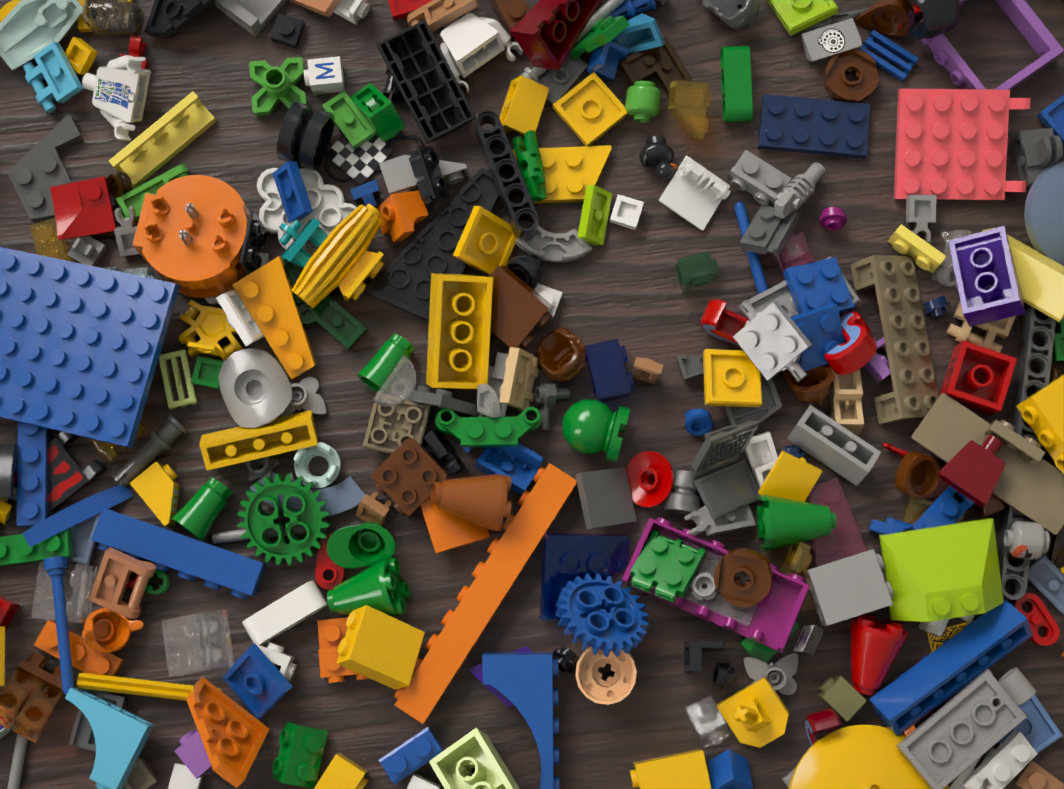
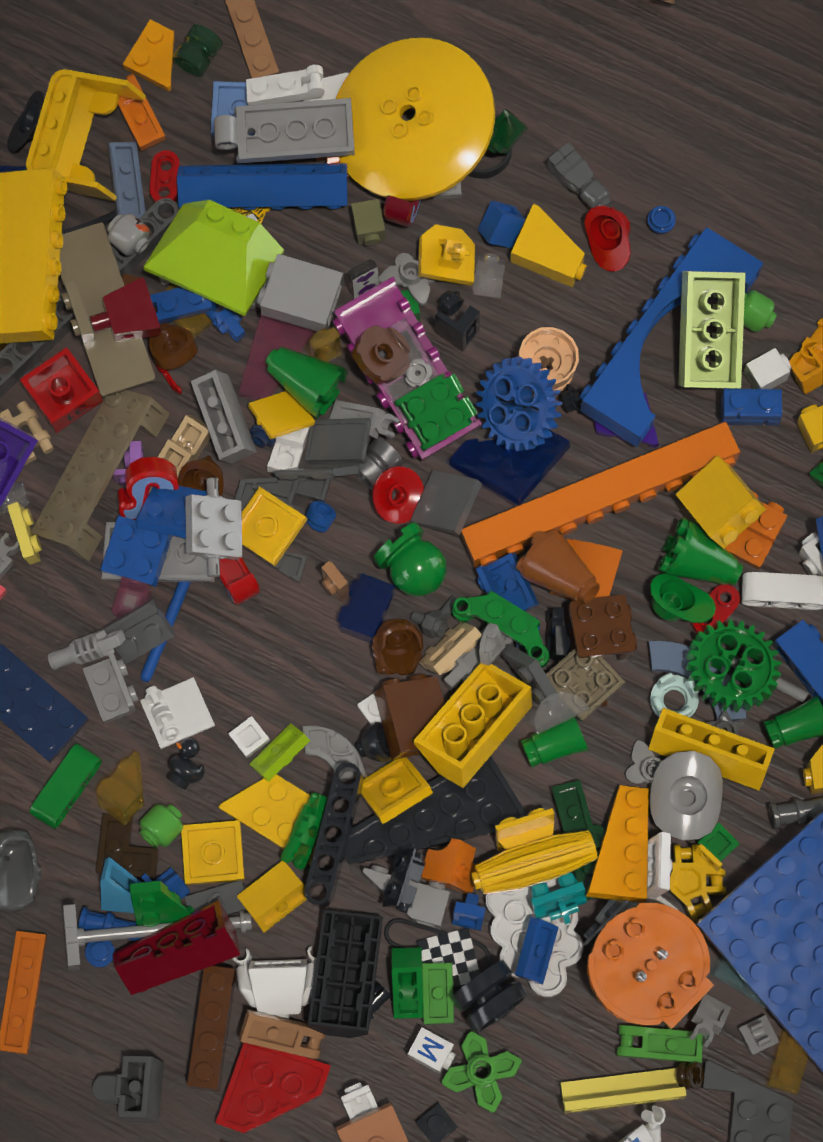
camera: 140 degrees left, 5 degrees down
red plate [50,176,117,241] -> none
yellowish green tile [159,349,198,410] -> none
medium nougat tile [355,491,391,525] -> none
clear green window [675,251,719,294] -> none
magenta plate [819,207,847,231] -> none
red cone [850,613,909,695] -> none
dark blue plate [924,295,951,318] -> none

